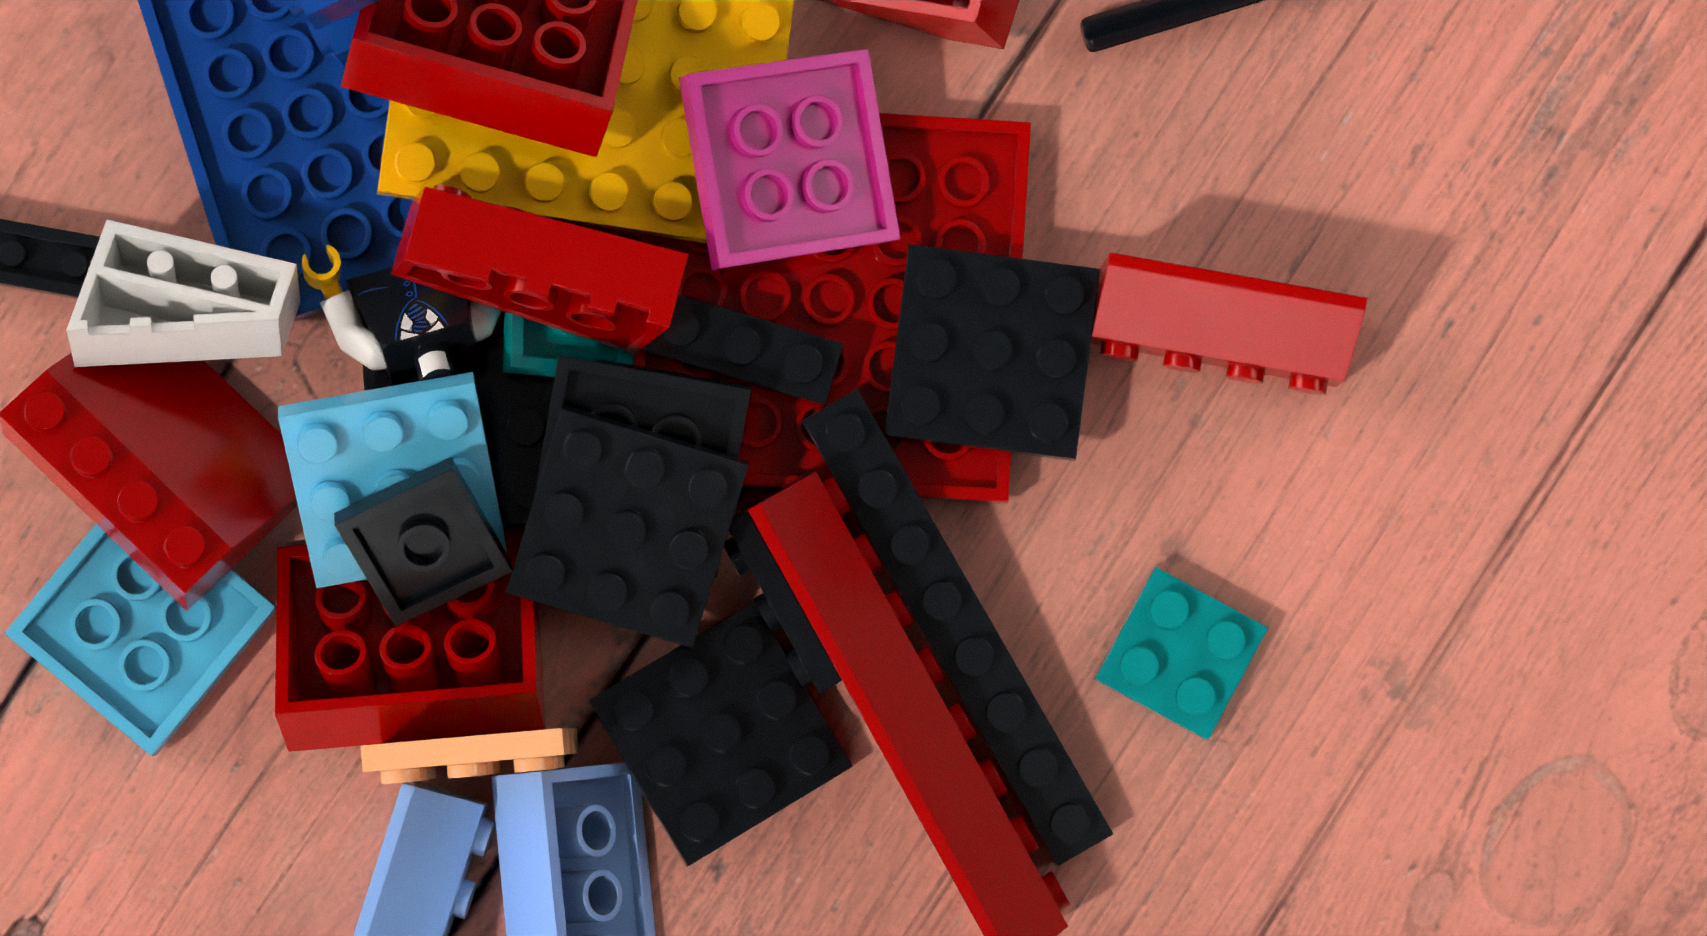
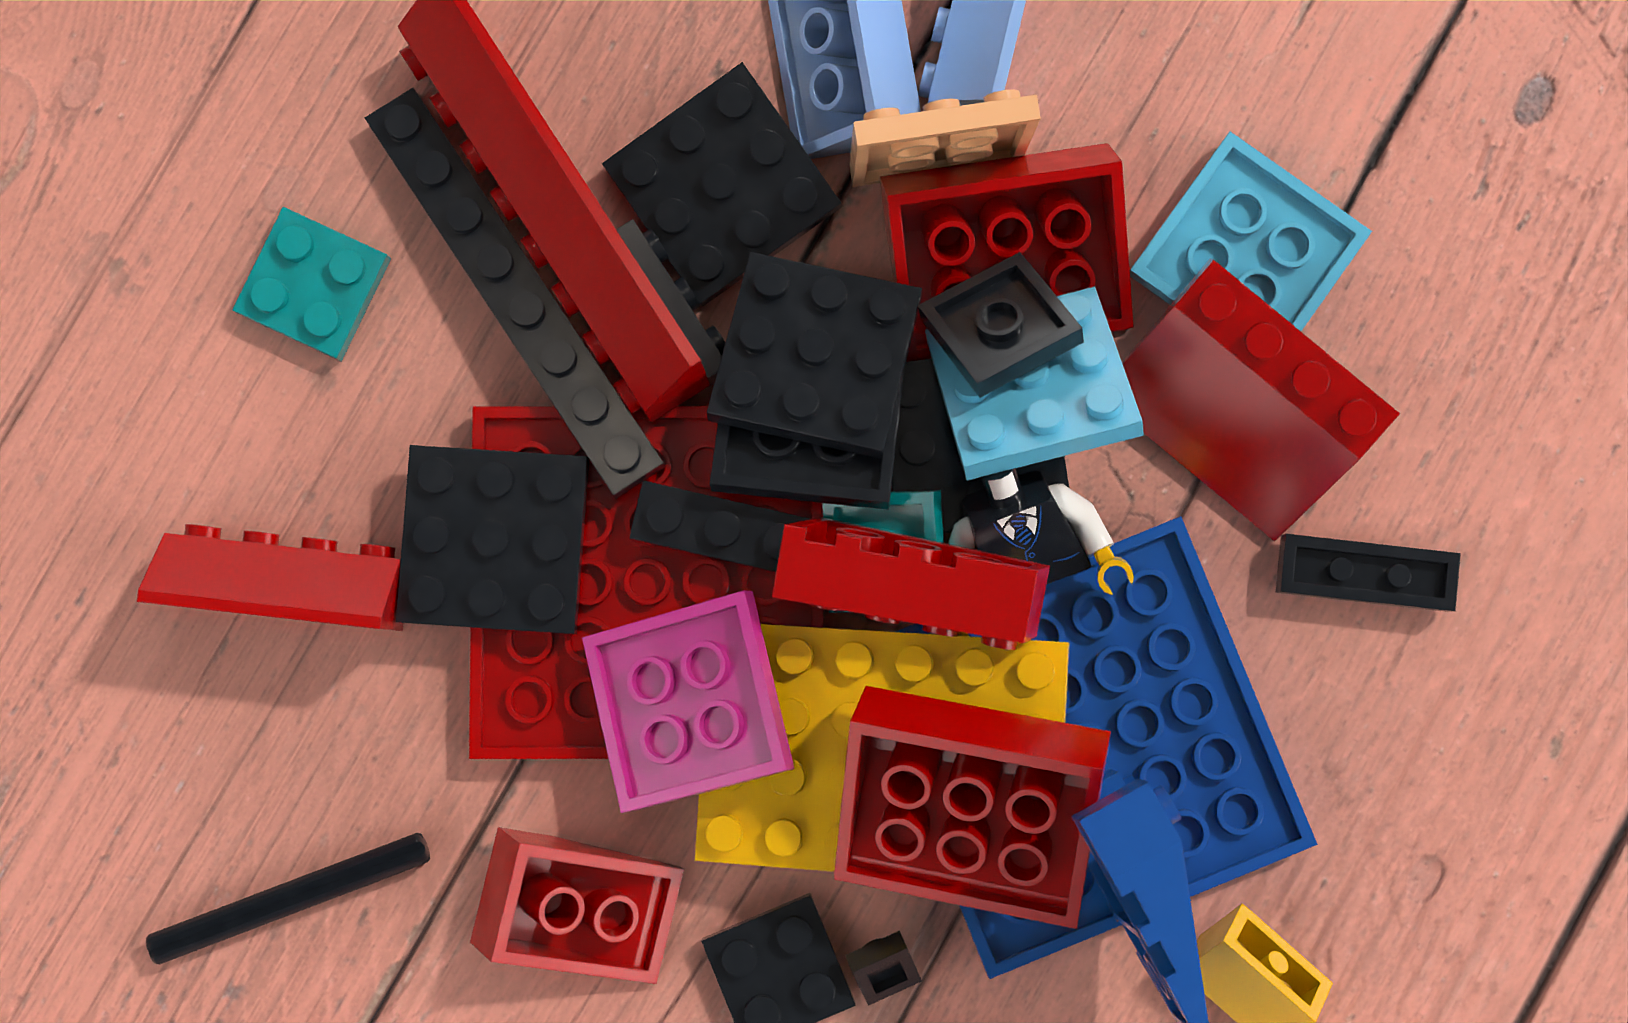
camera: 175 degrees right, 0 degrees up
white wedge [66,219,300,367] -> none

